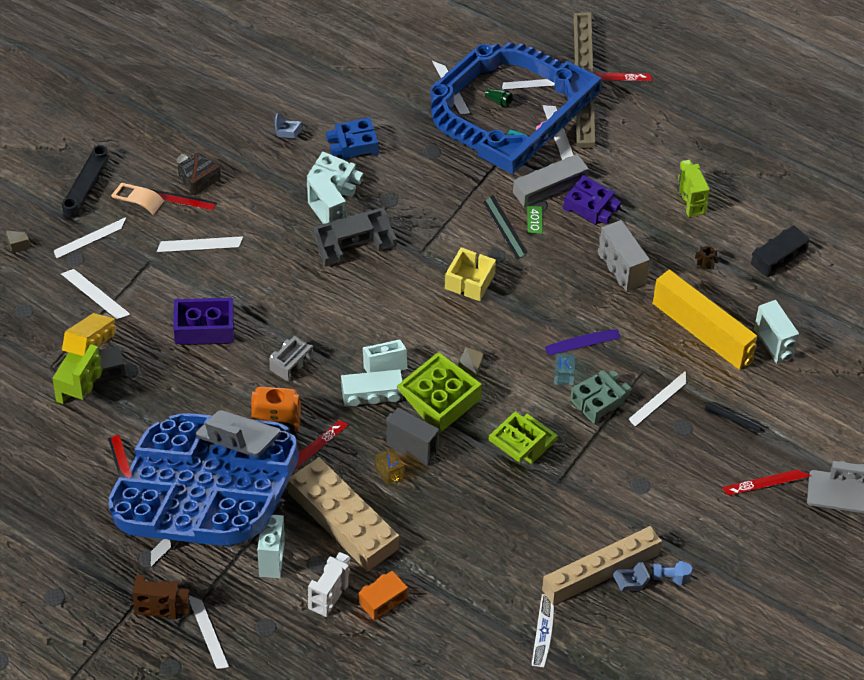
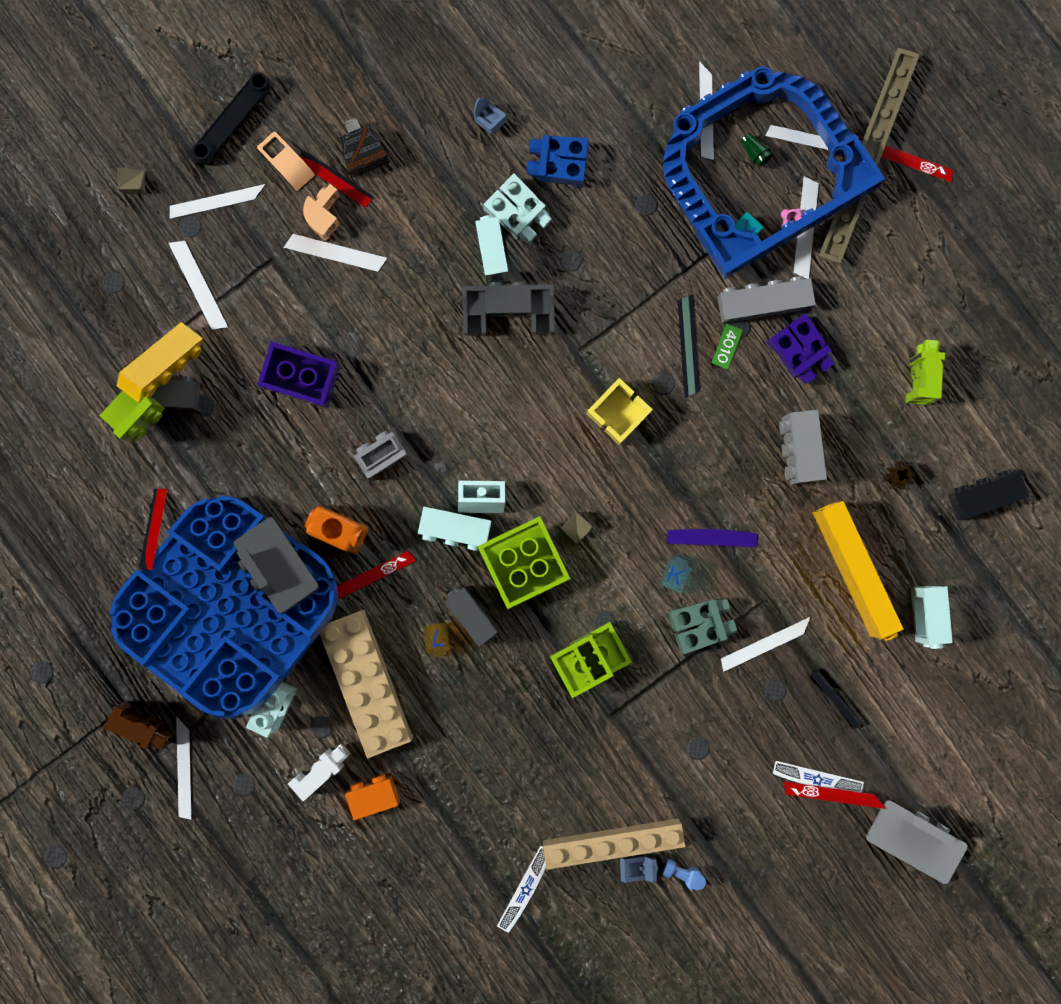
camera: 25 degrees right, 35 degrees up
none -> light nougat brick [303,184,340,241]
none -> white sticker [773,761,864,792]

